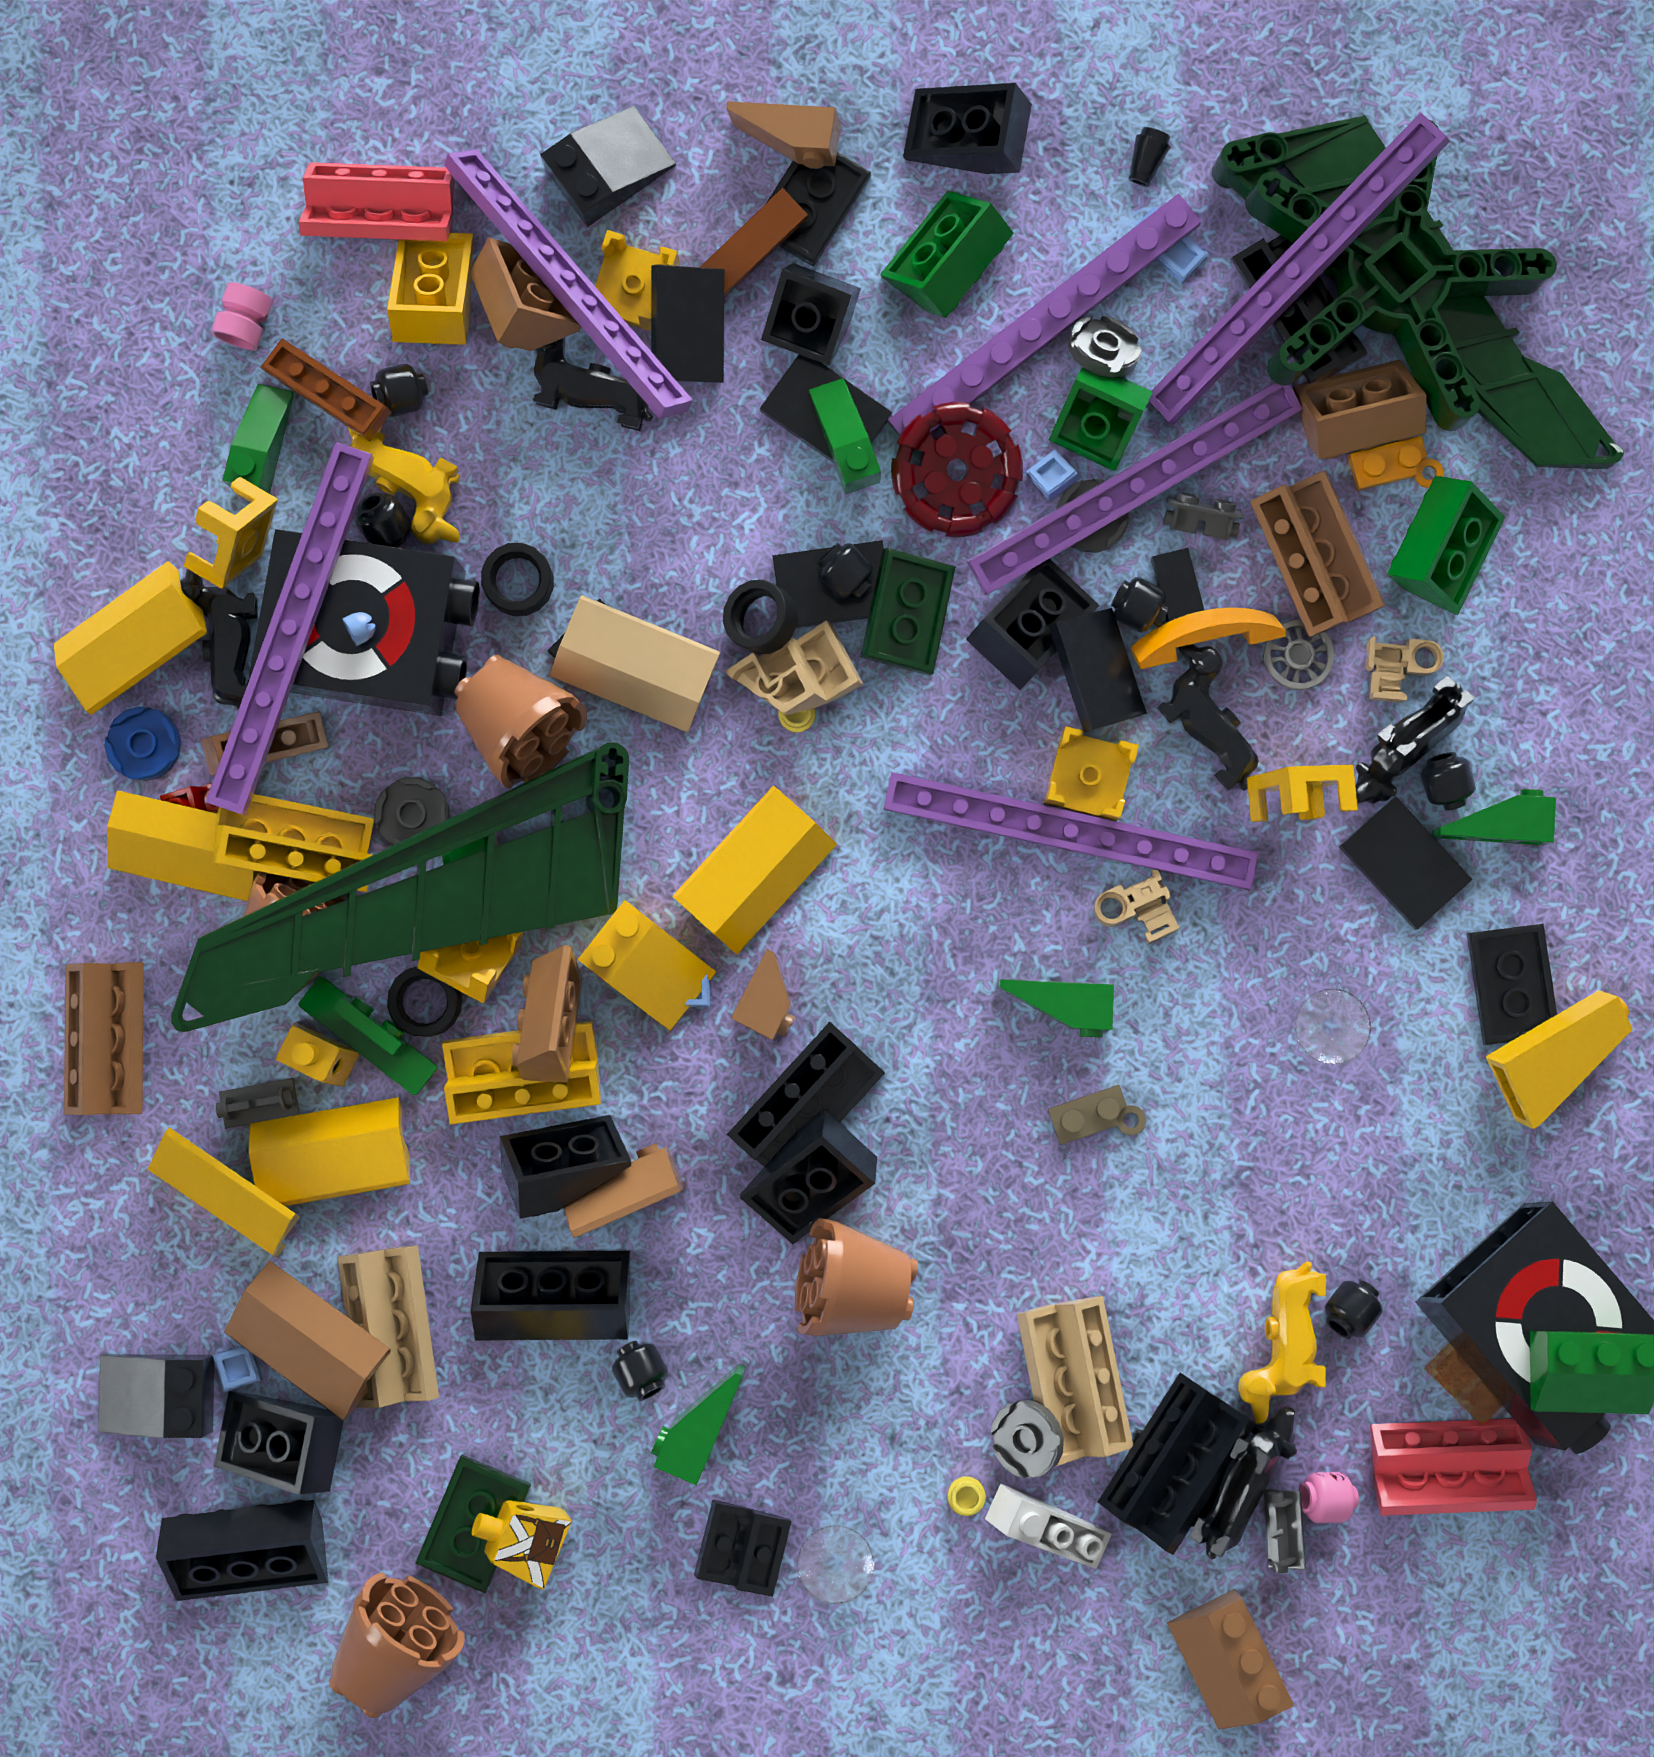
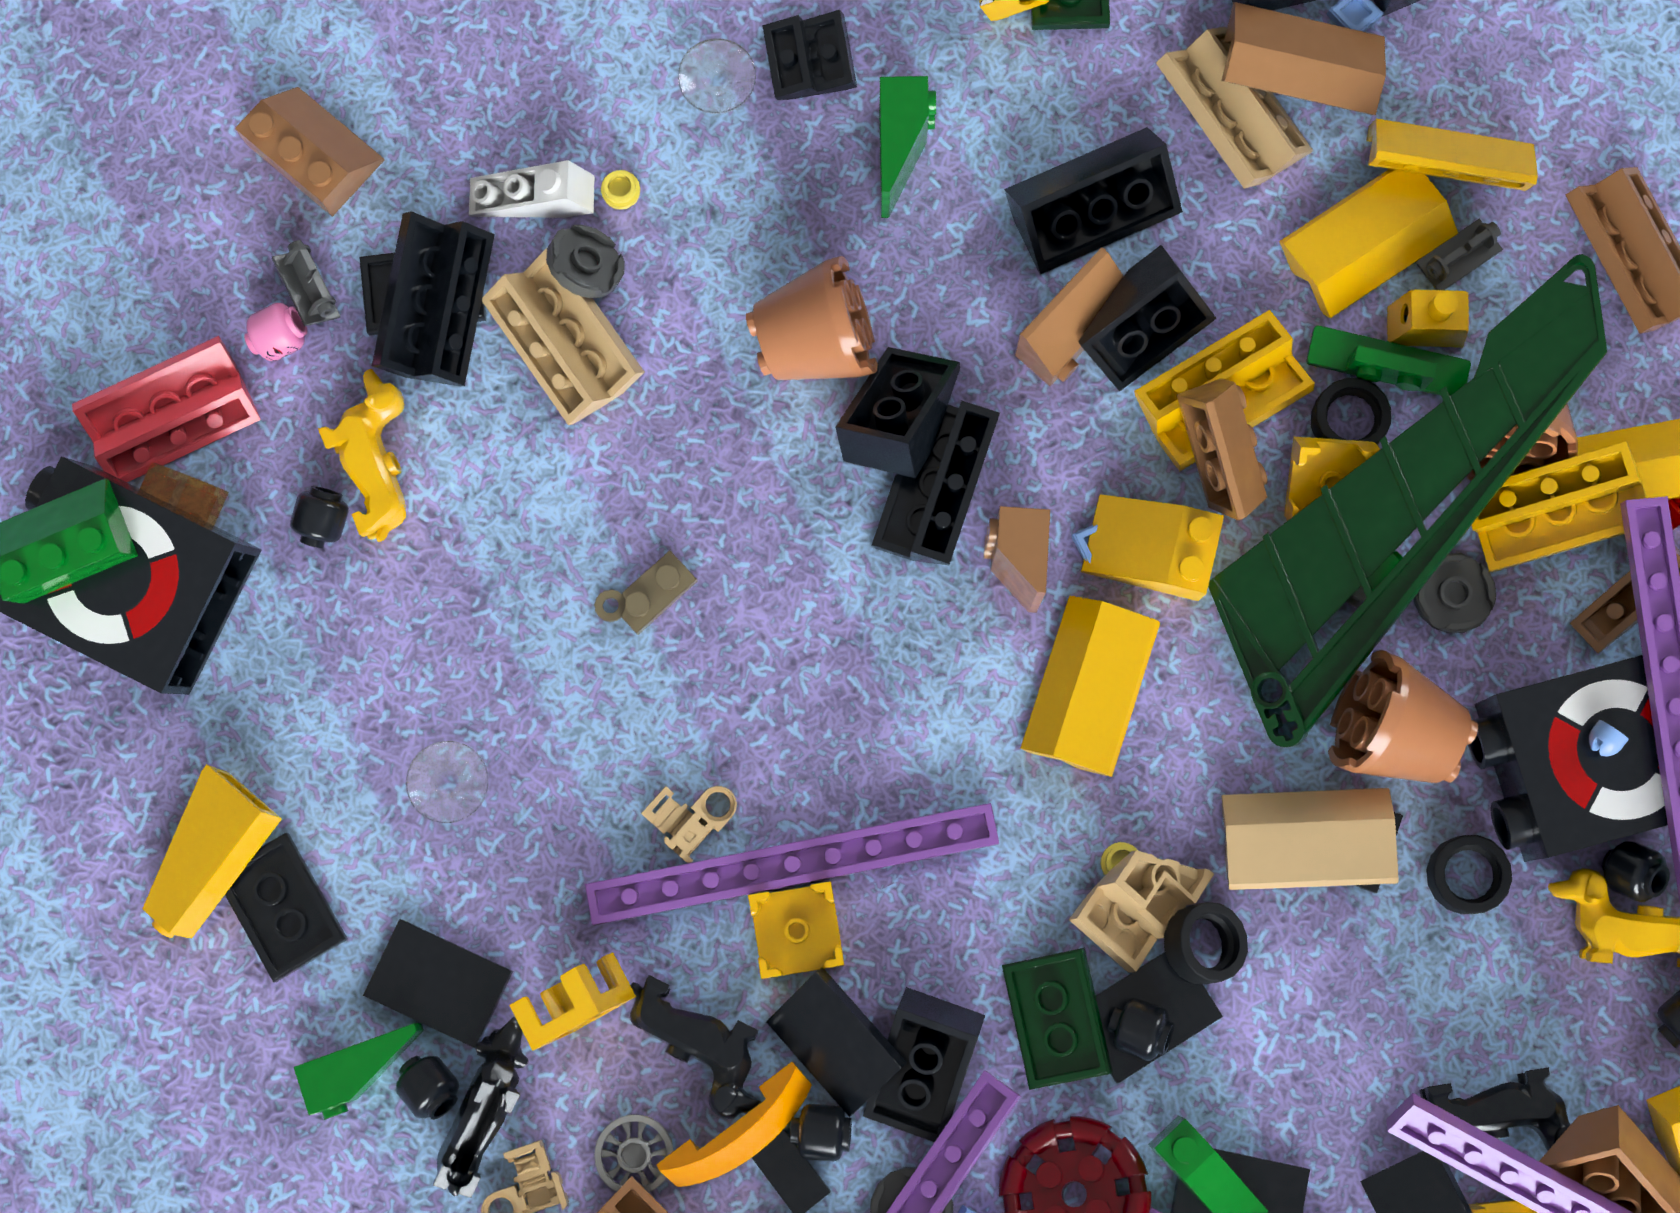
camera: 155 degrees right, 5 degrees down
black head [612,1340,668,1401] -> none
green slope [998,979,1114,1038] -> none
black animal [1189,1407,1297,1560] -> none

